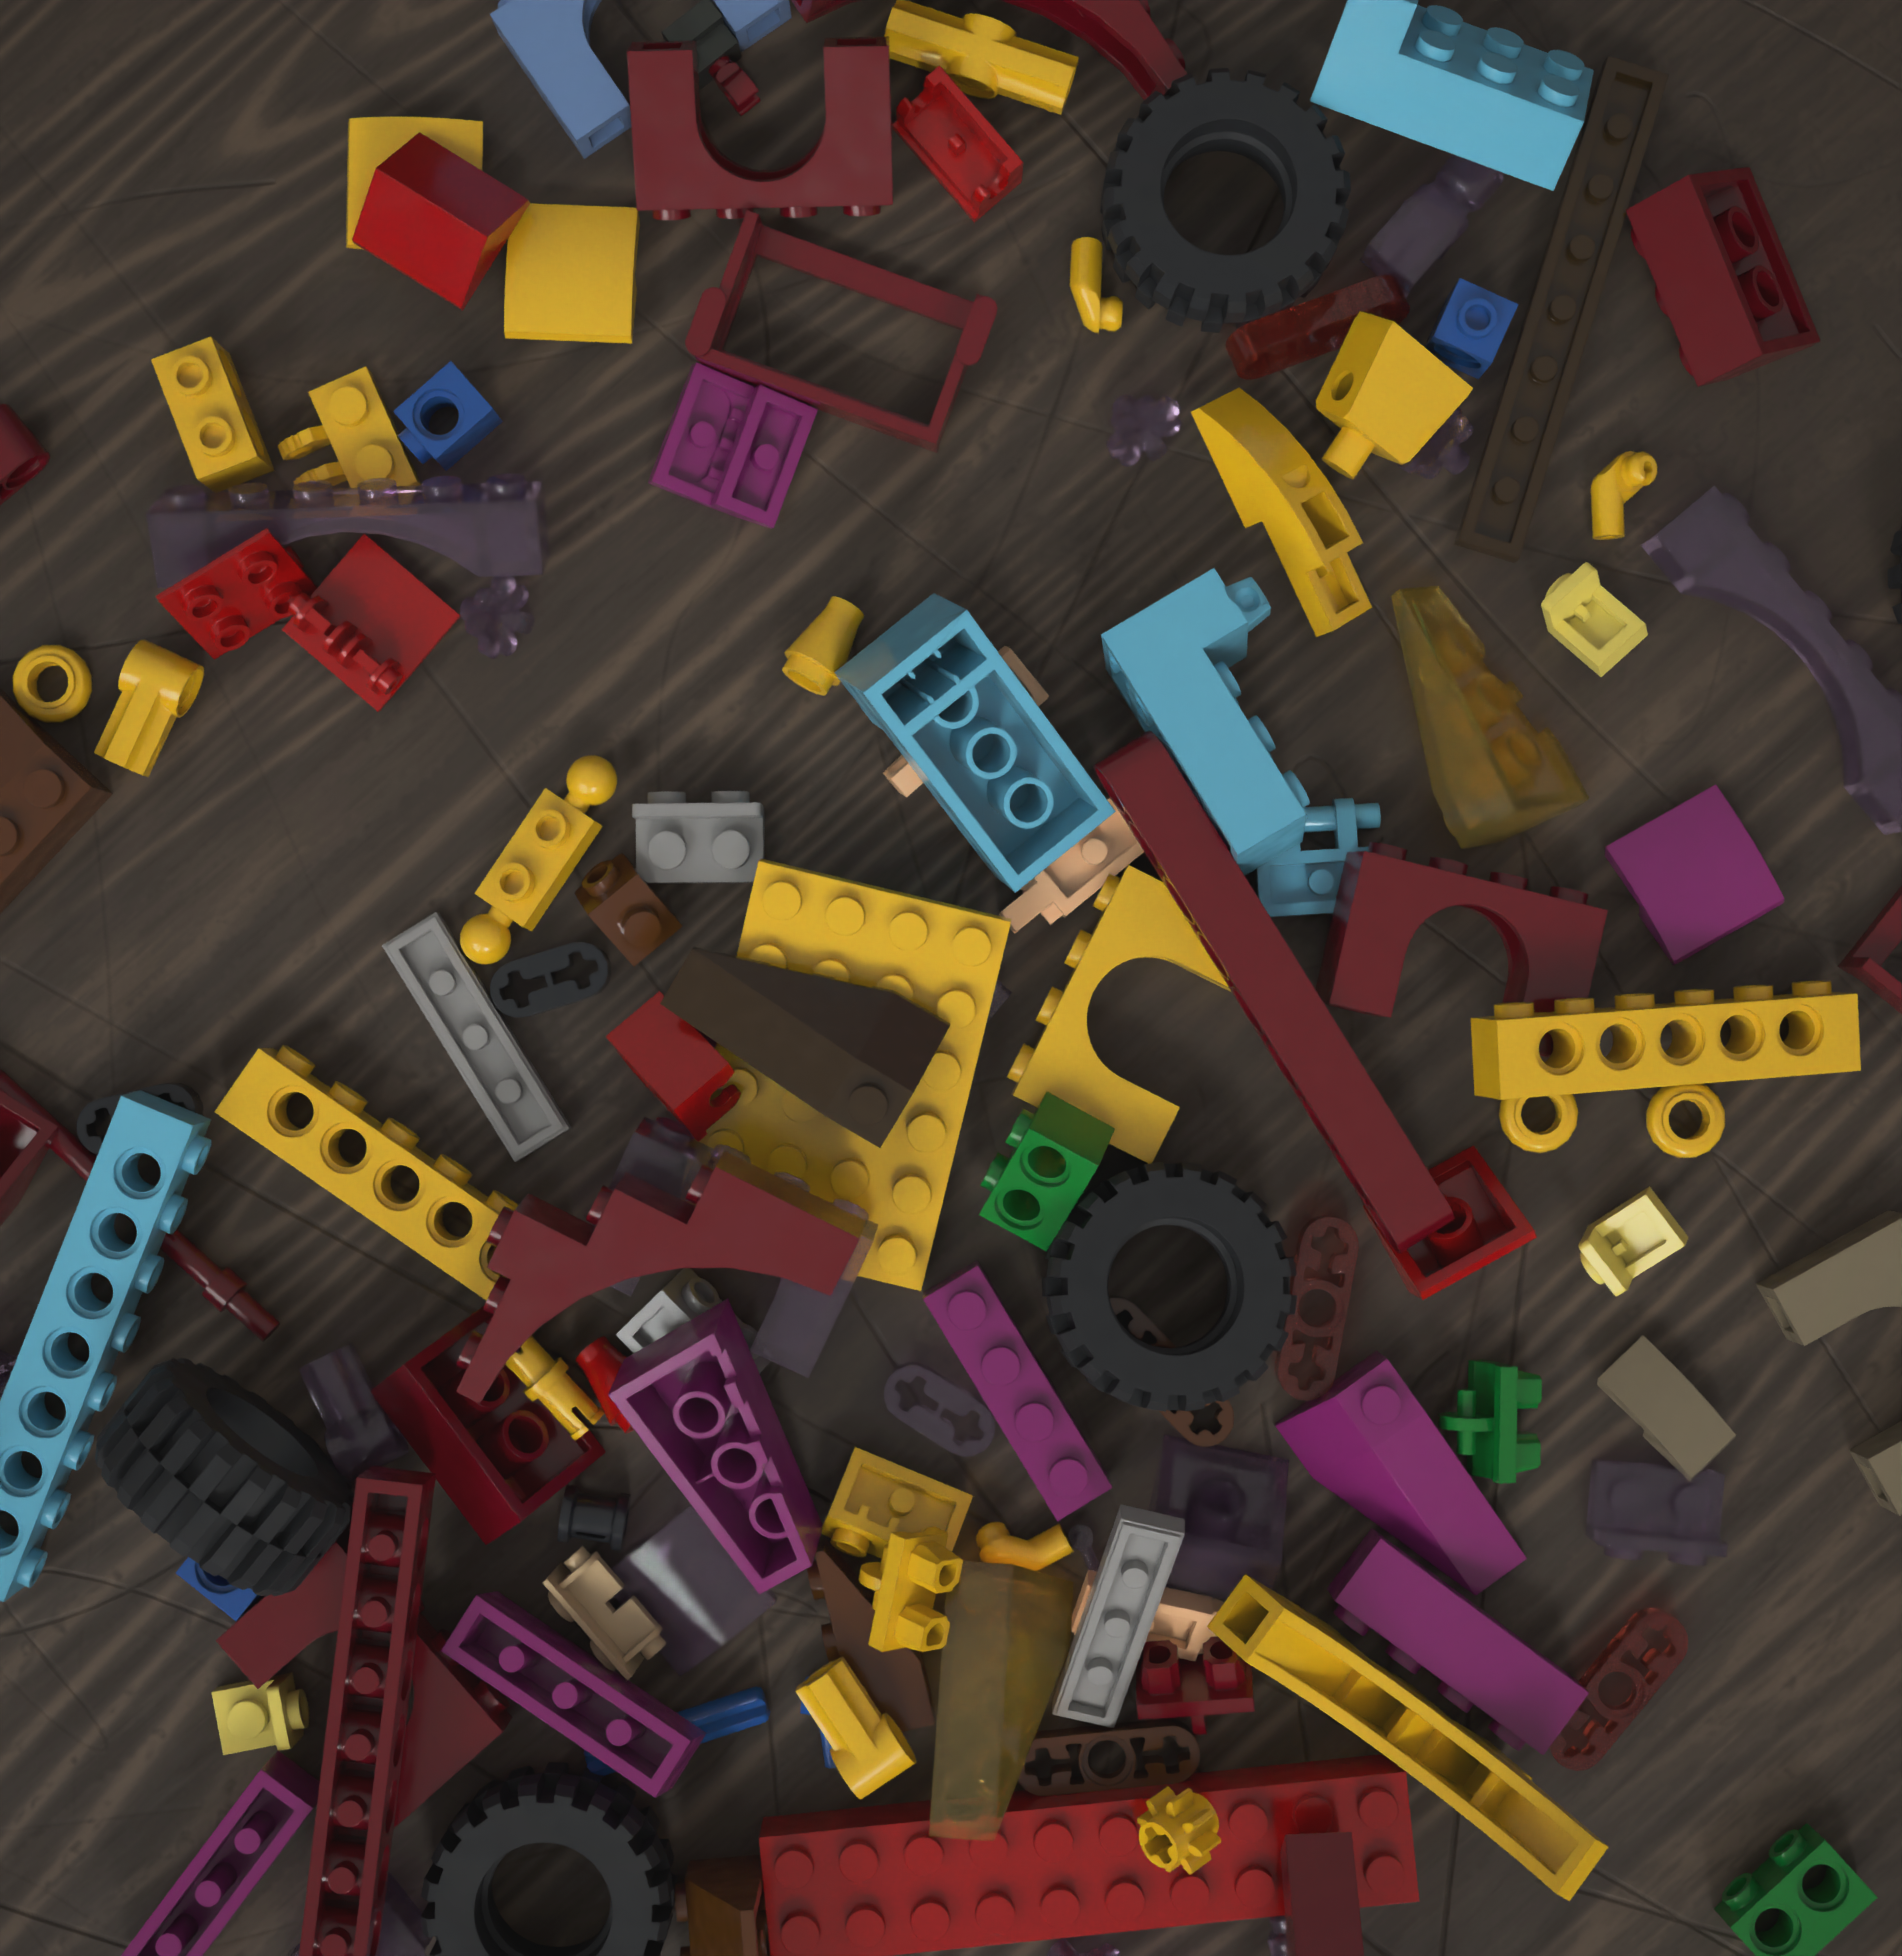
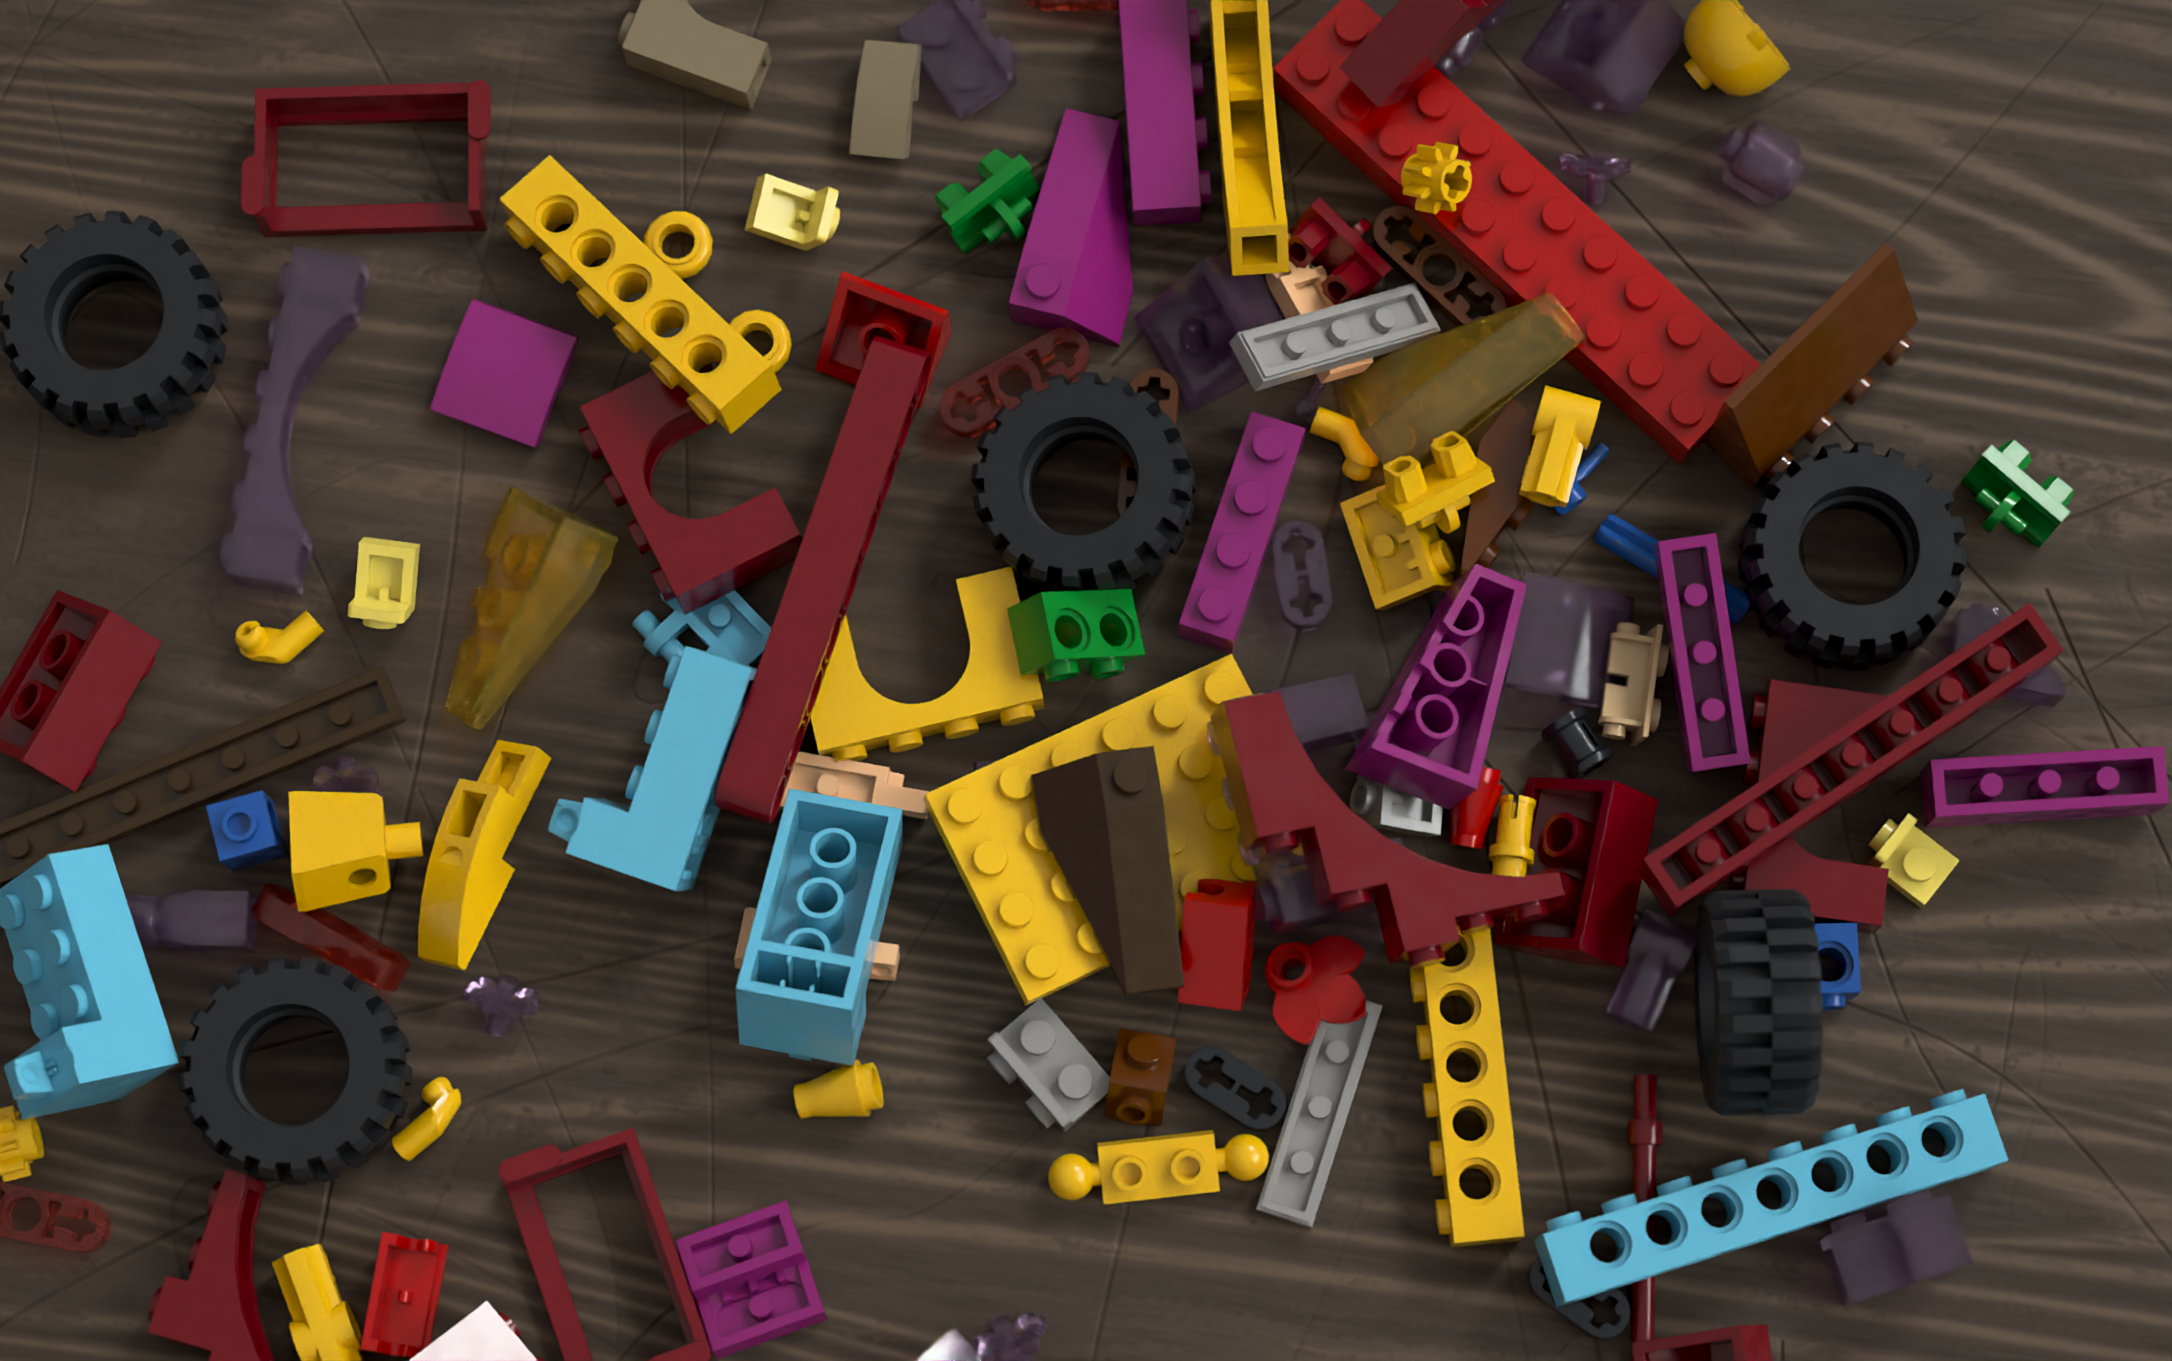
camera: 125 degrees left, 10 degrees down
none -> red plate [1265,935,1366,1045]

